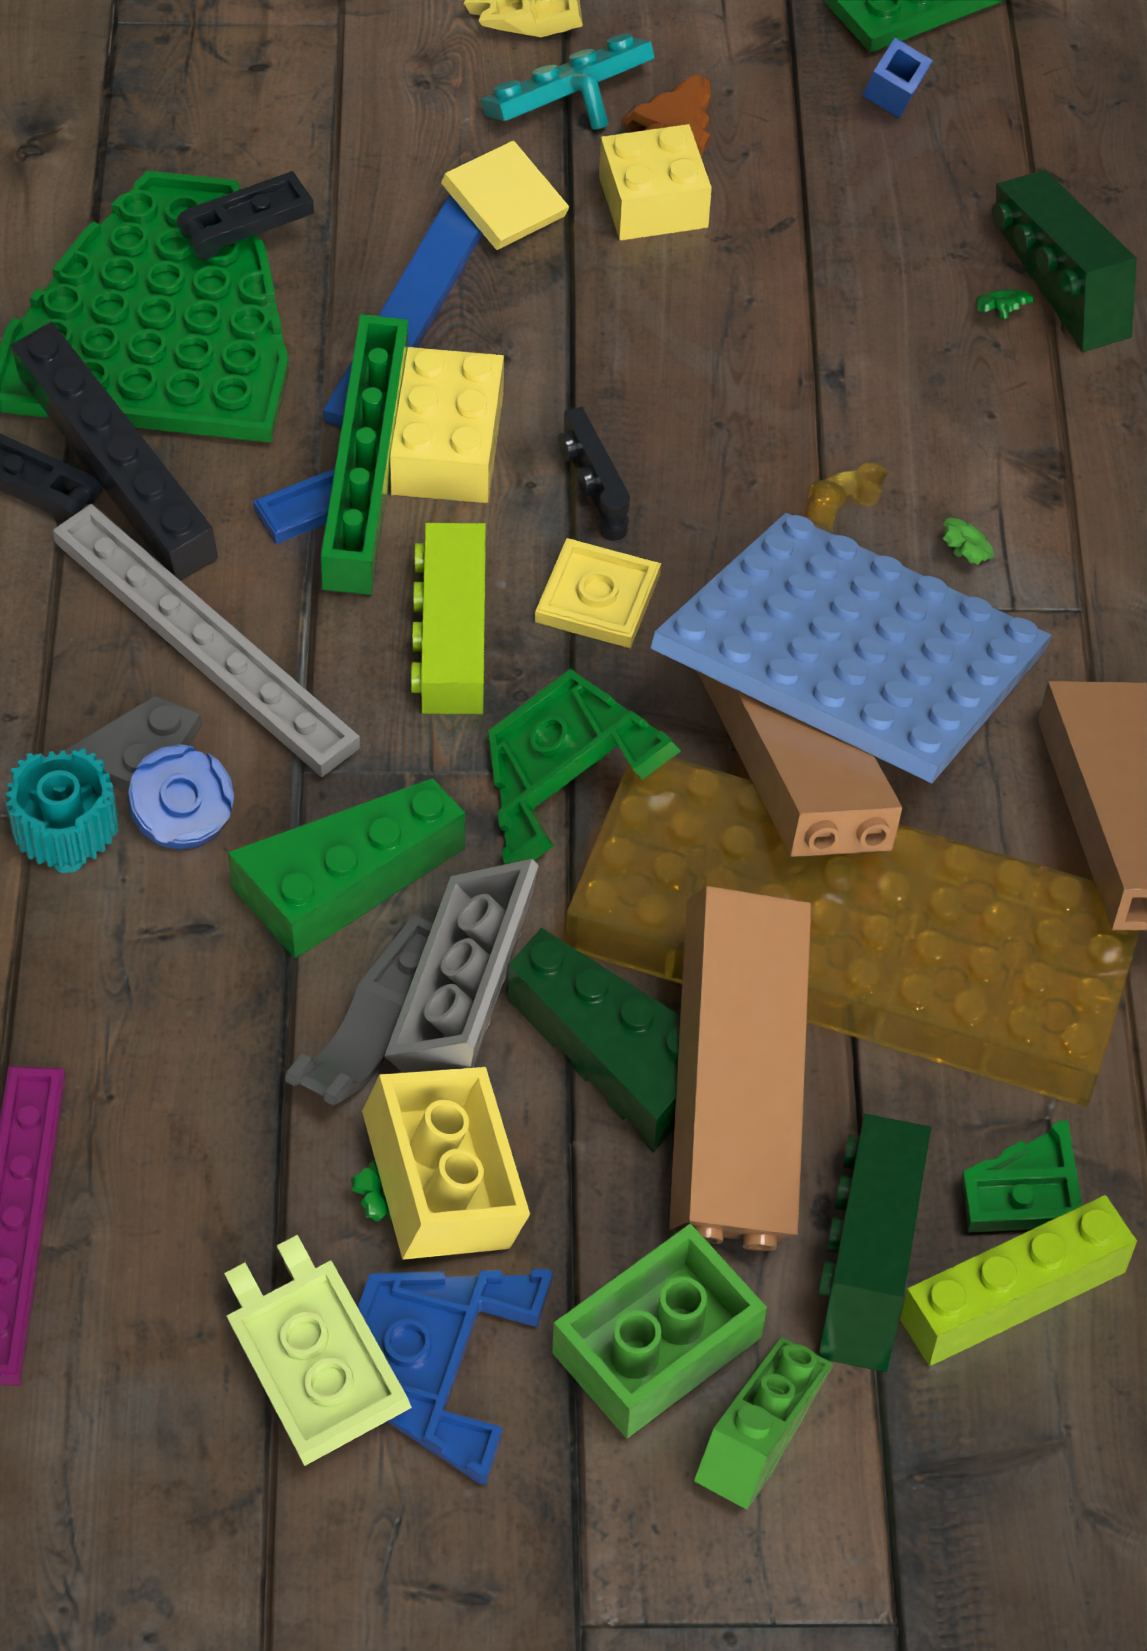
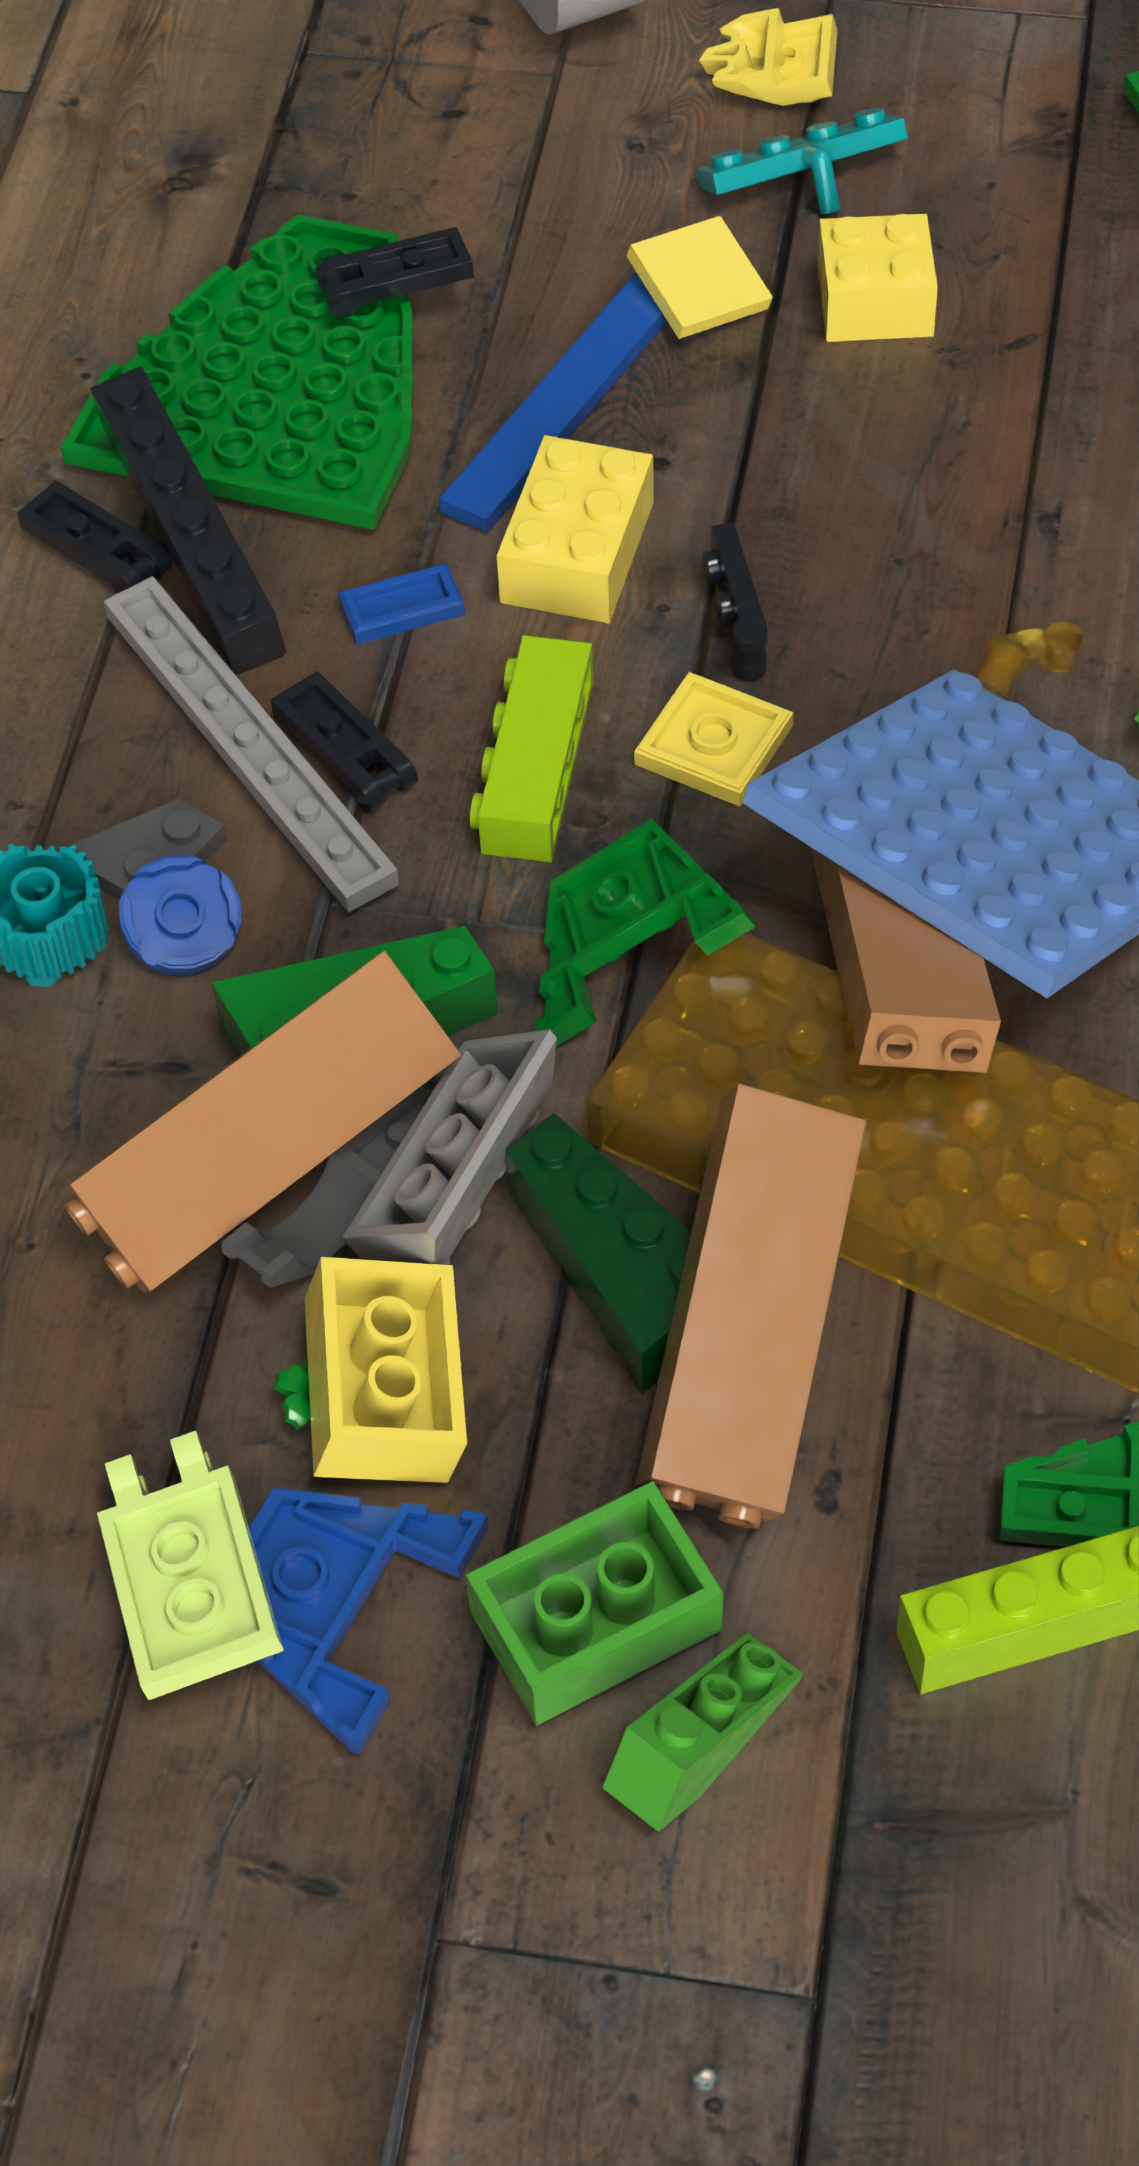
camera: 15 degrees right, 0 degrees up
green brick [321,314,408,595] -> none
dark orange rock [622,73,711,156] -> none
dark green wedge [818,1113,931,1373] -> none
none -> medium nougat brick [63,951,461,1292]
none -> black plate [271,671,418,813]

